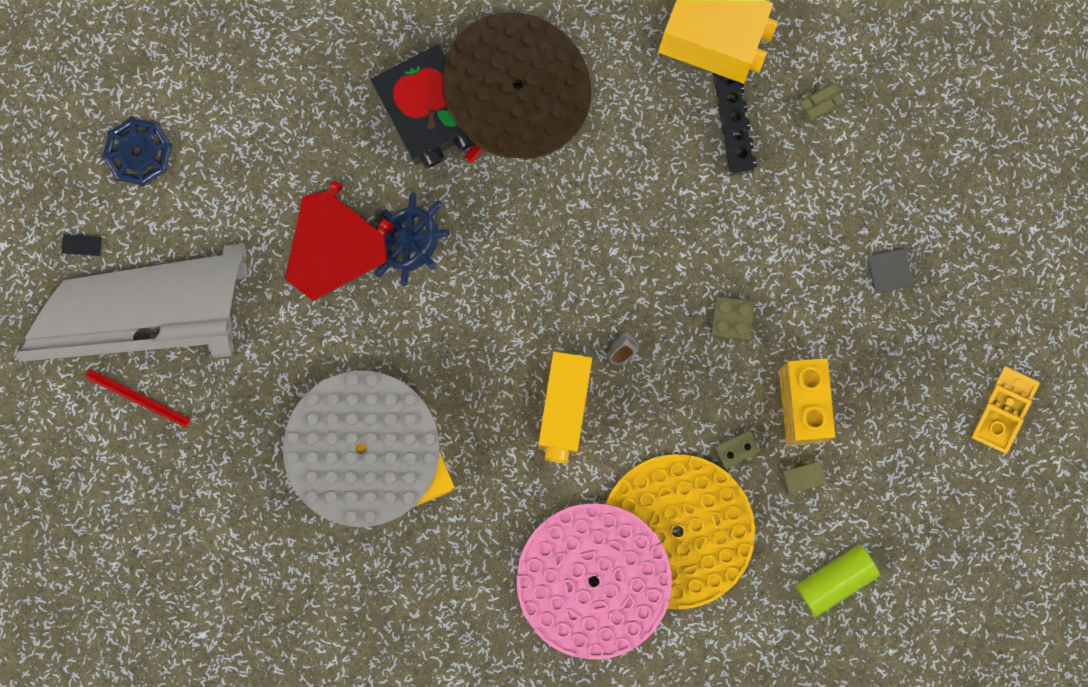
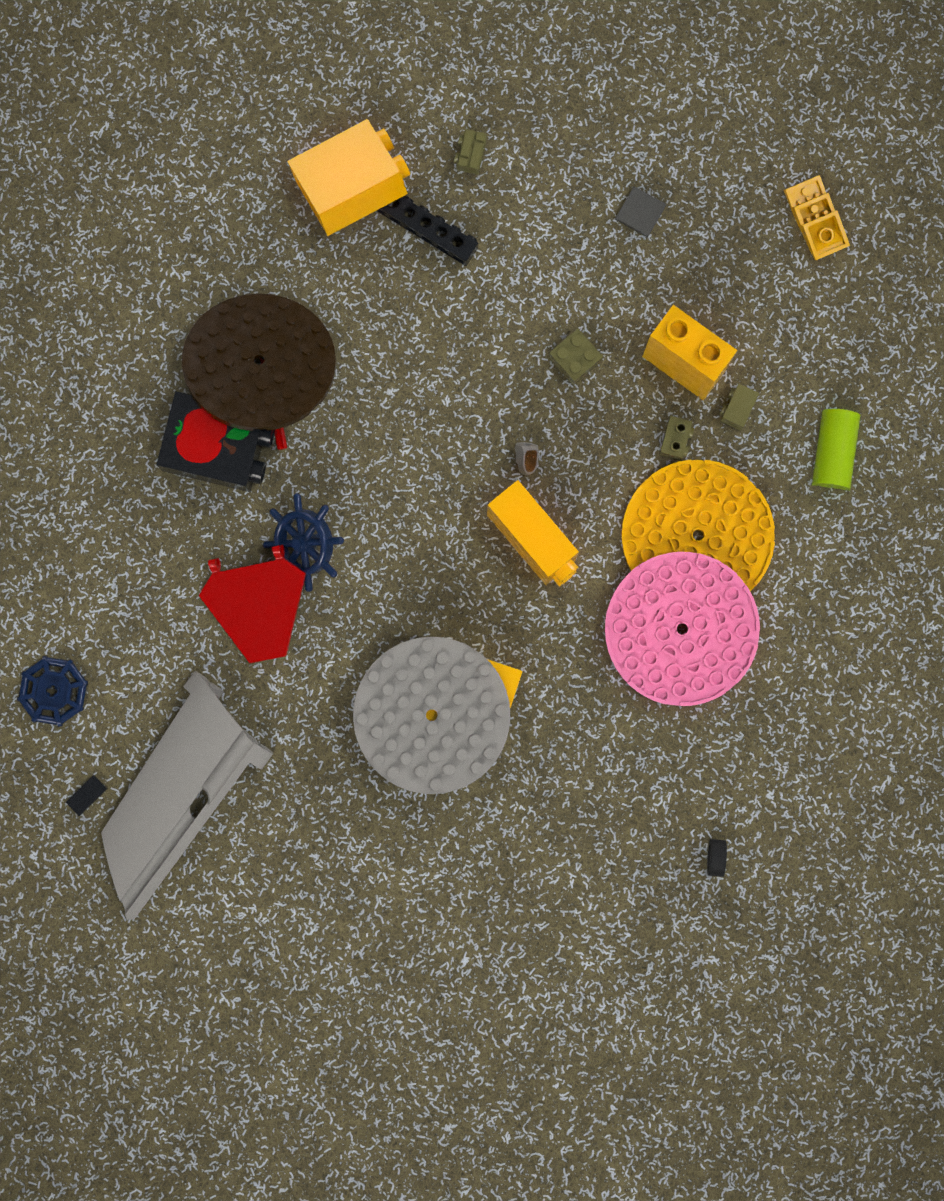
camera: 45 degrees left, 0 degrees up
red axle [85,369,191,428] -> none

